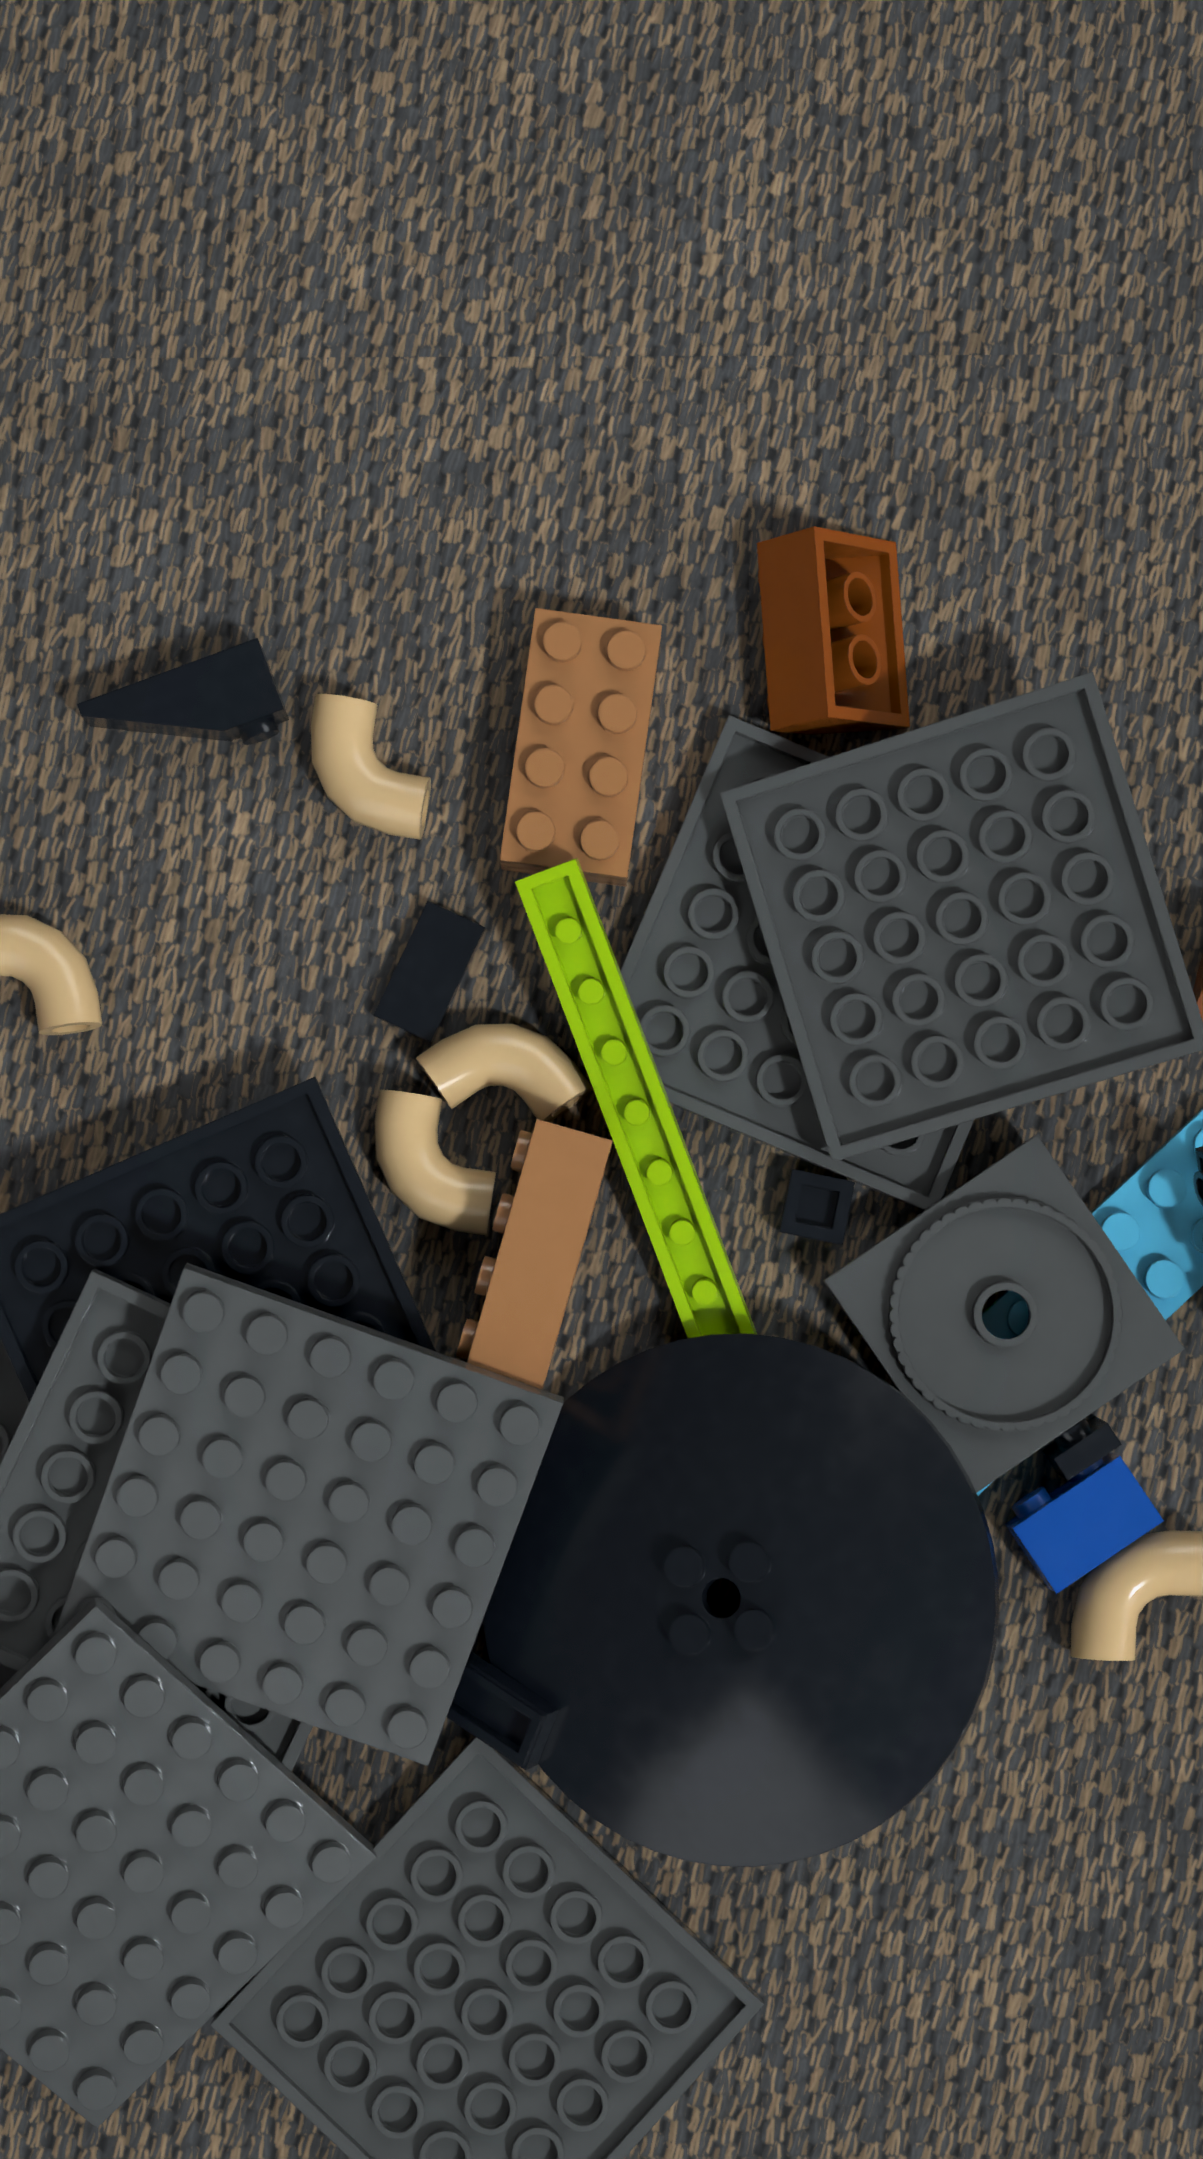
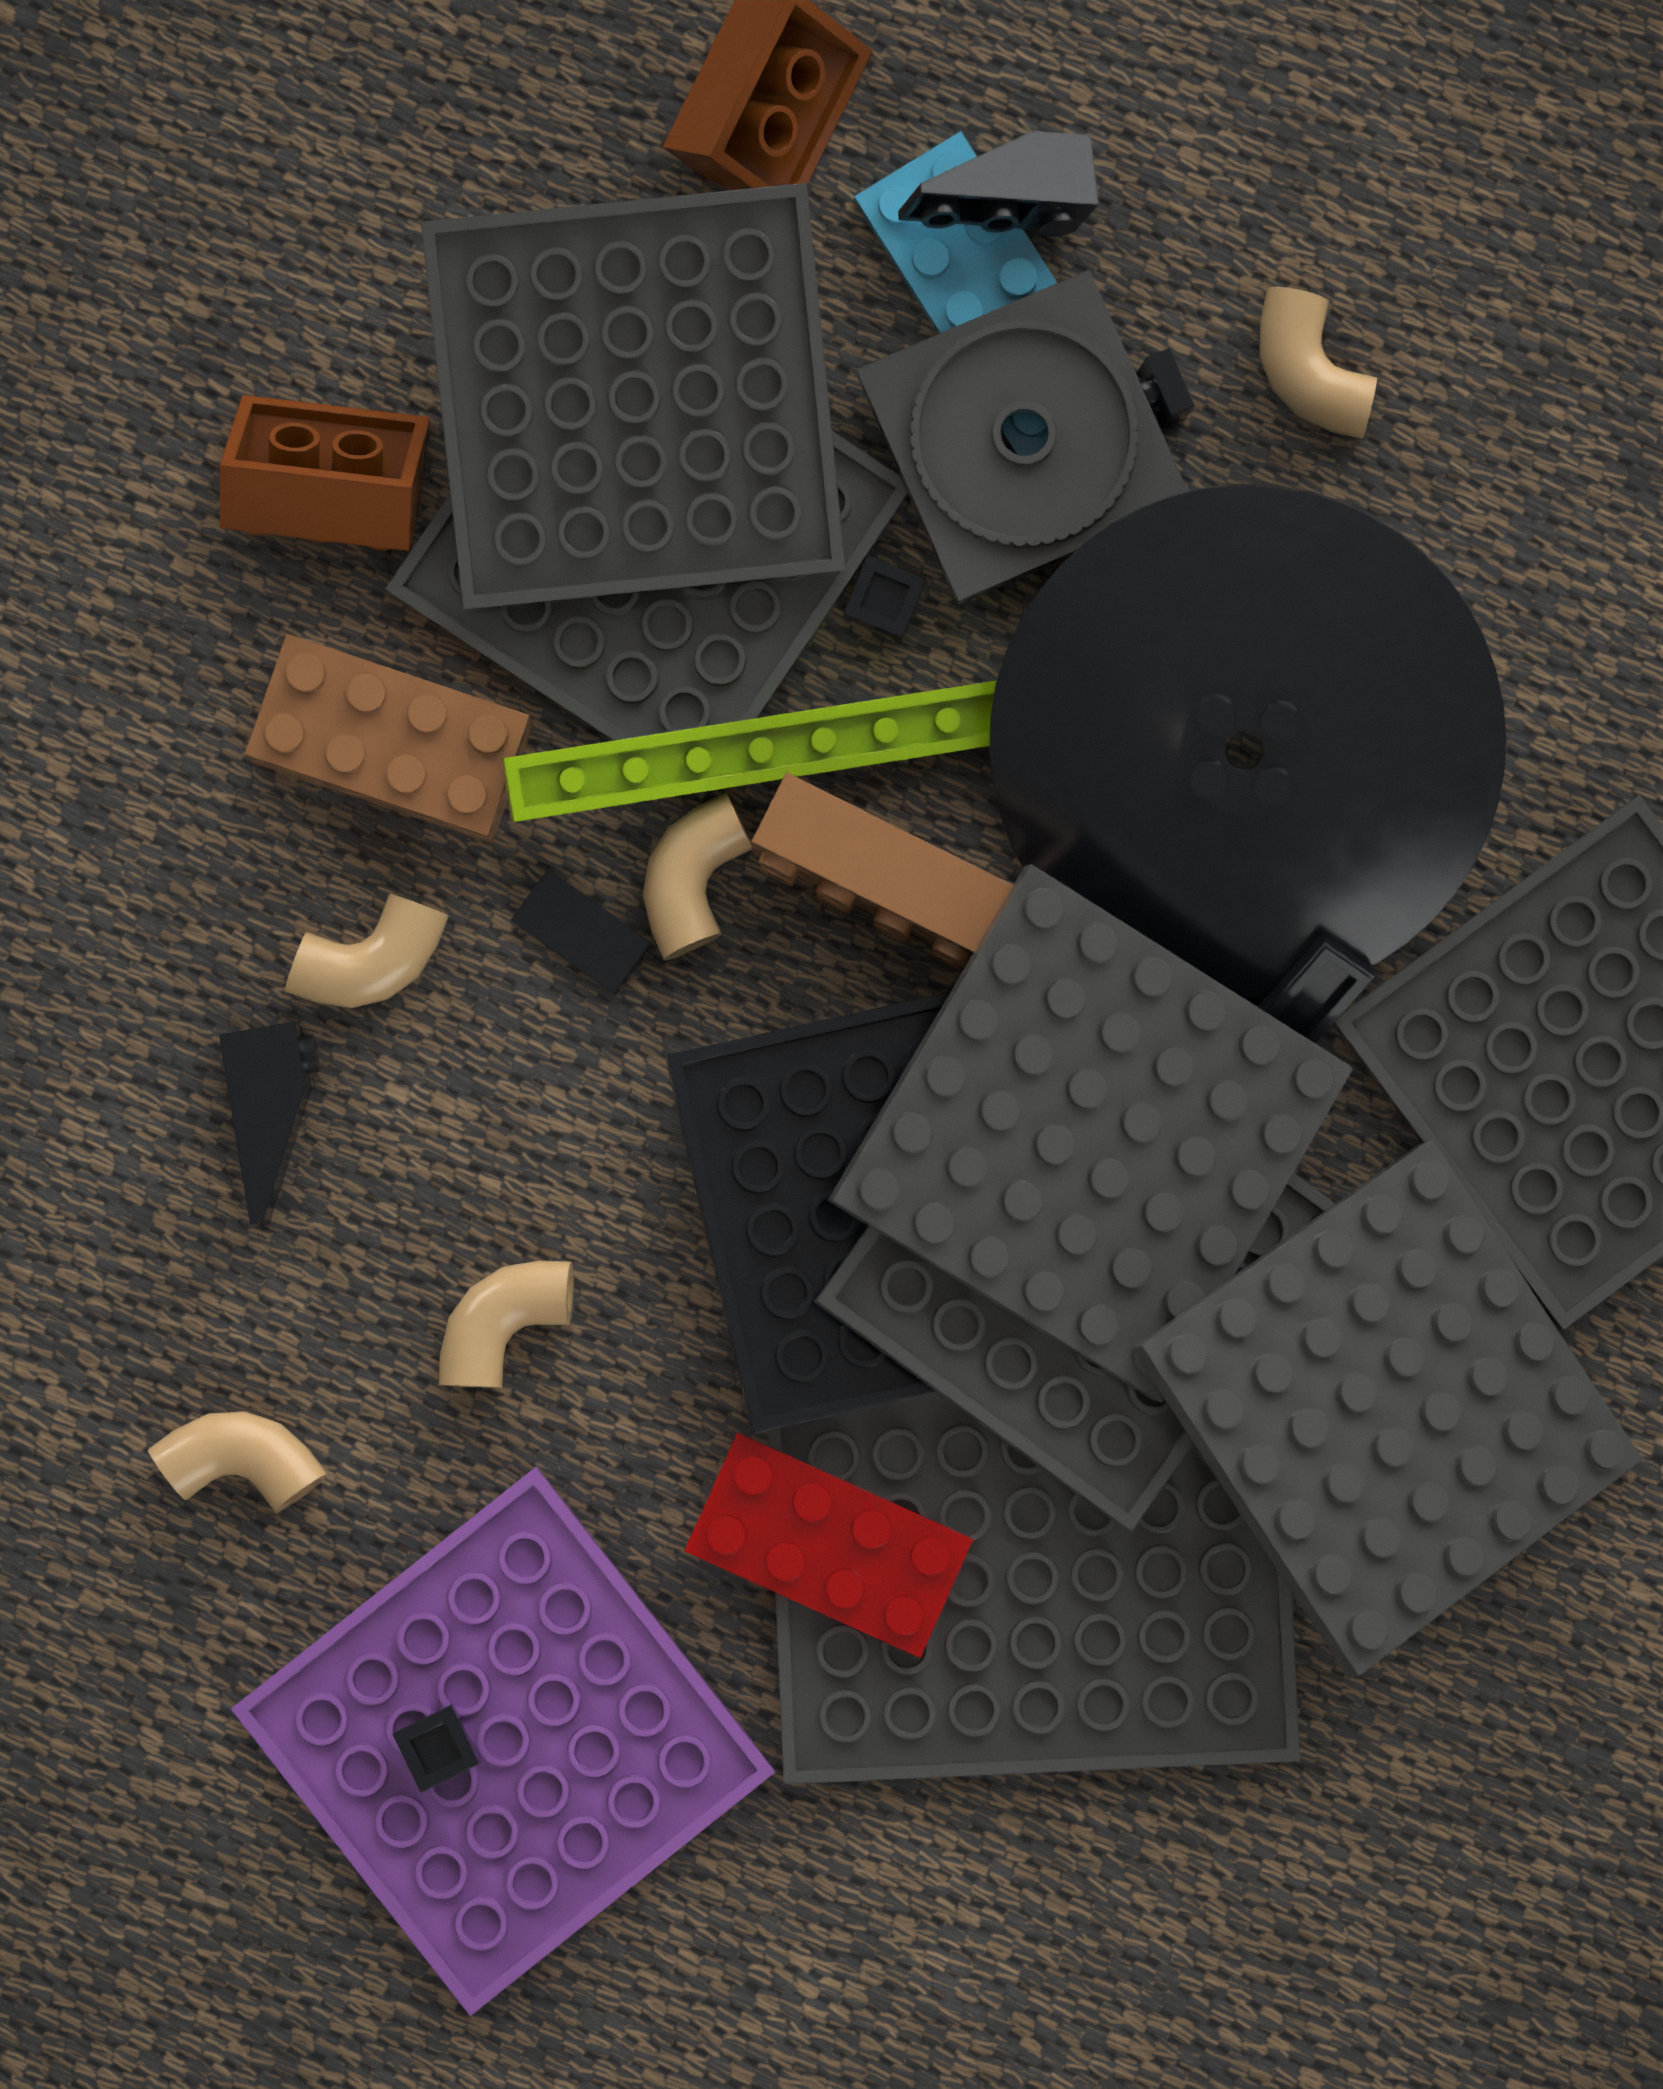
camera: 80 degrees left, 0 degrees up
tan cylinder [374,1090,496,1235] -> none
blue brick [1005,1453,1164,1594] -> none

